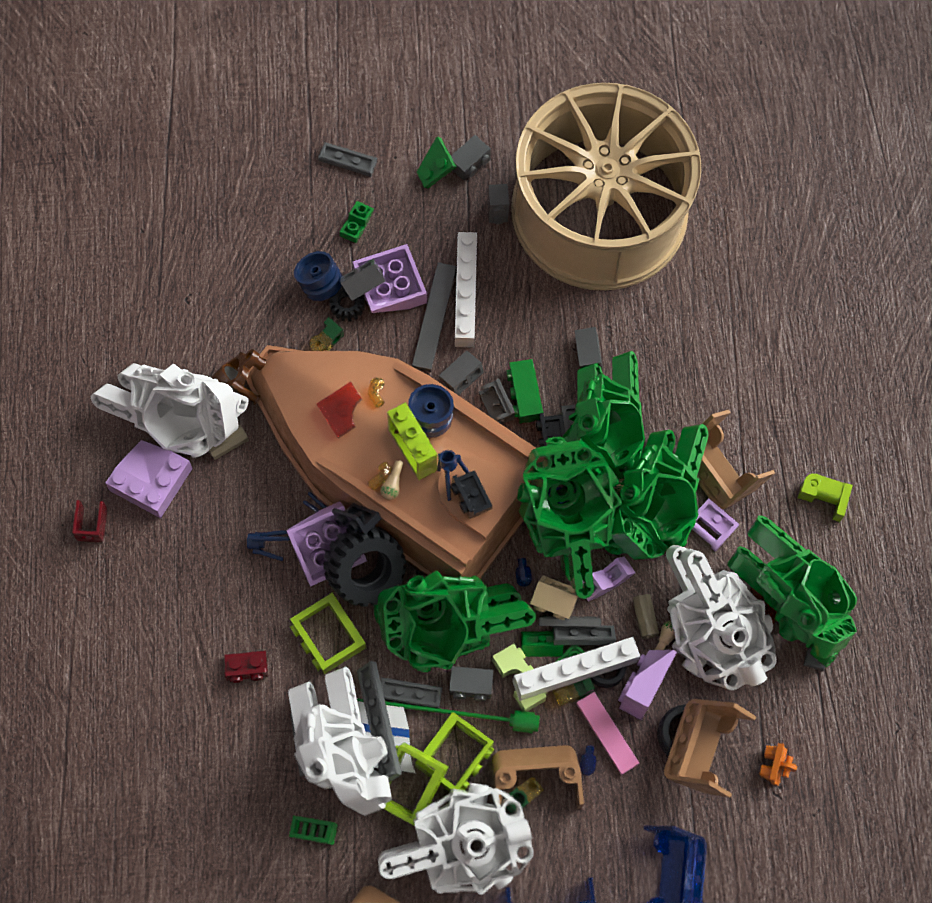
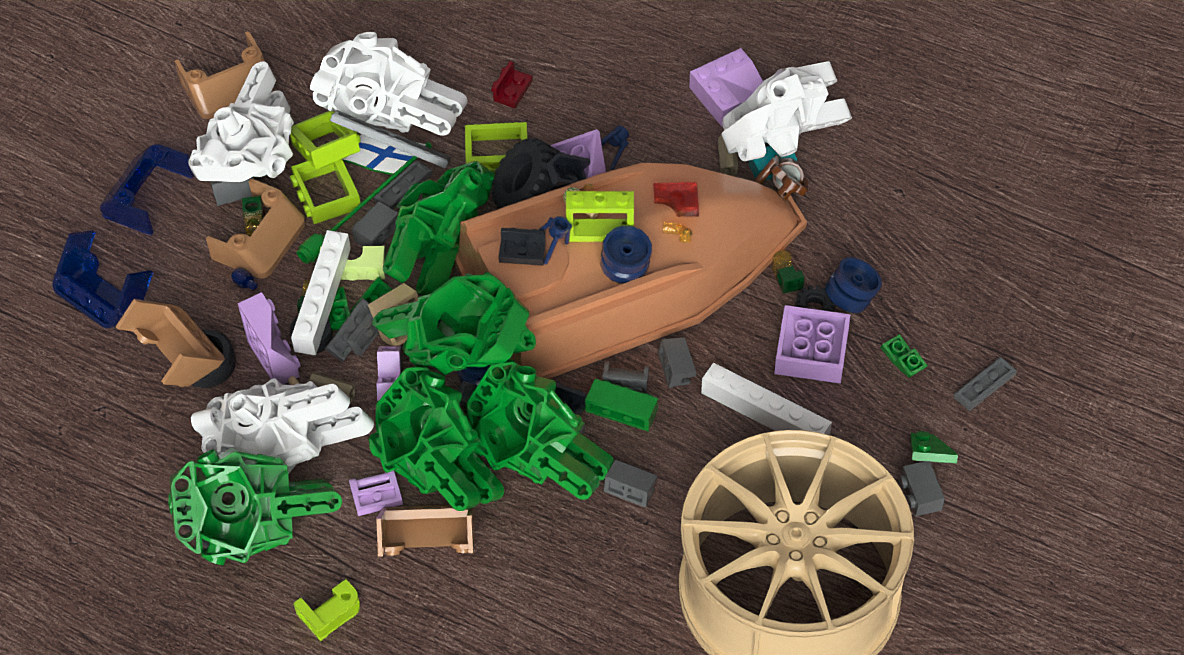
camera: 125 degrees right, 15 degrees down
dark red piece [72,500,107,542] -> none
dark grey hinge [340,258,385,300] -> none
dark grey tile [412,262,457,372] -> none
bright pink tile [576,692,639,775] -> none
orange hips [760,743,797,786] -> none

